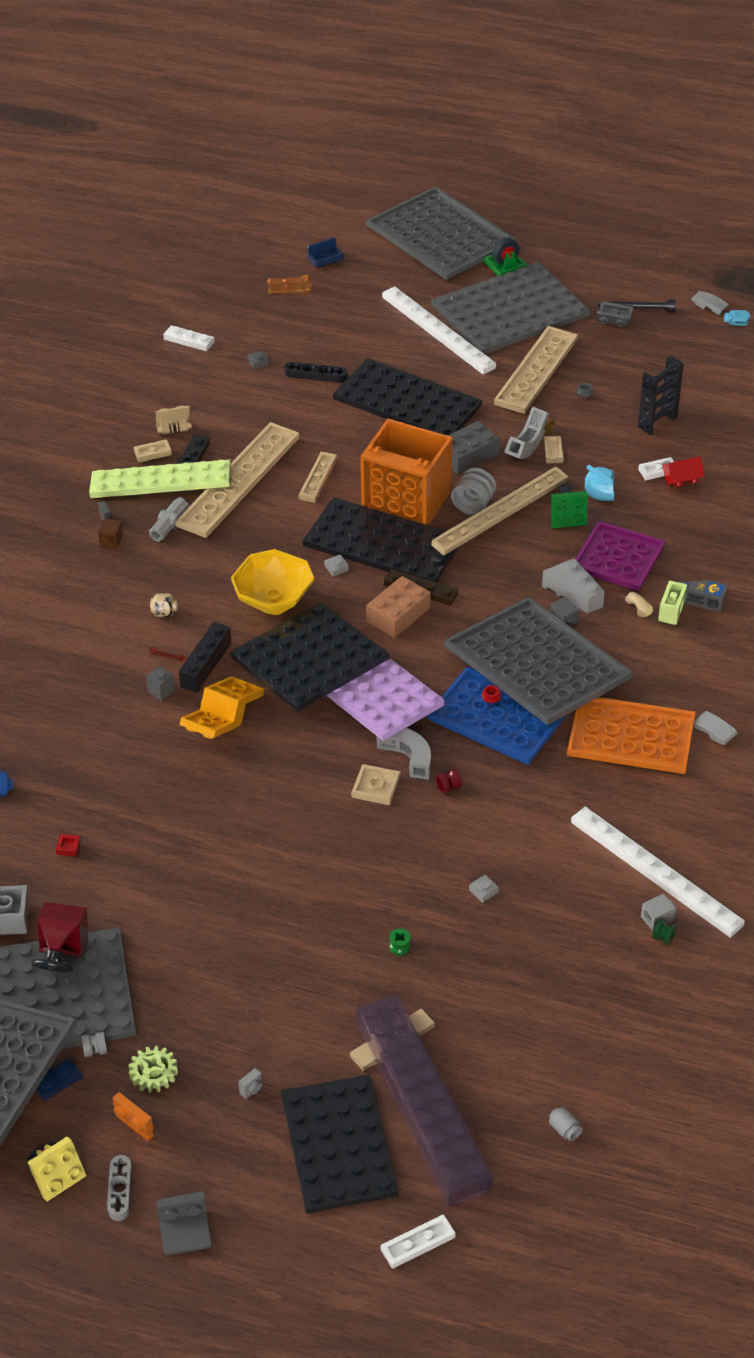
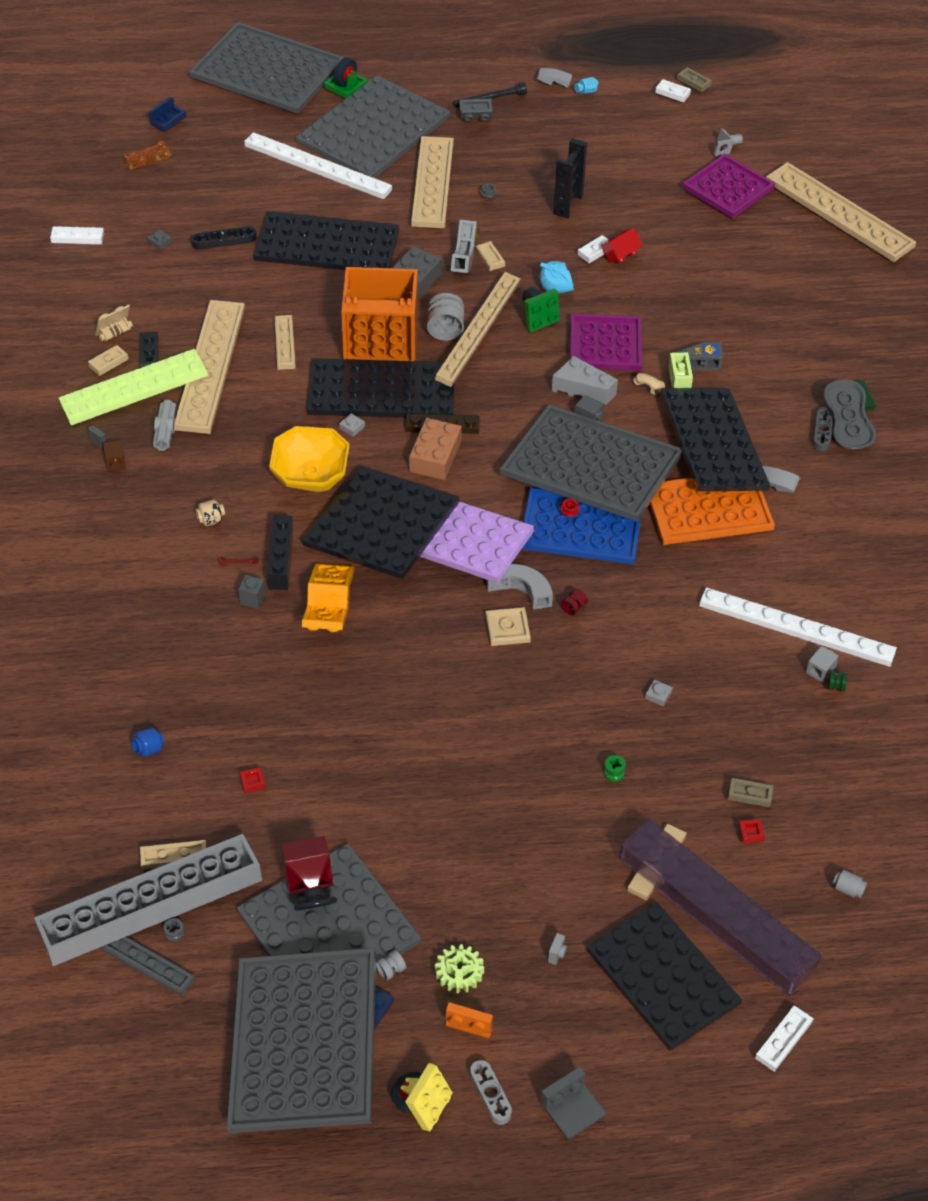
camera: 25 degrees left, 5 degrees up
none -> black plate [660,388,770,491]
none -> dark tan plate [728,778,773,807]
none -> red plate [738,819,765,844]

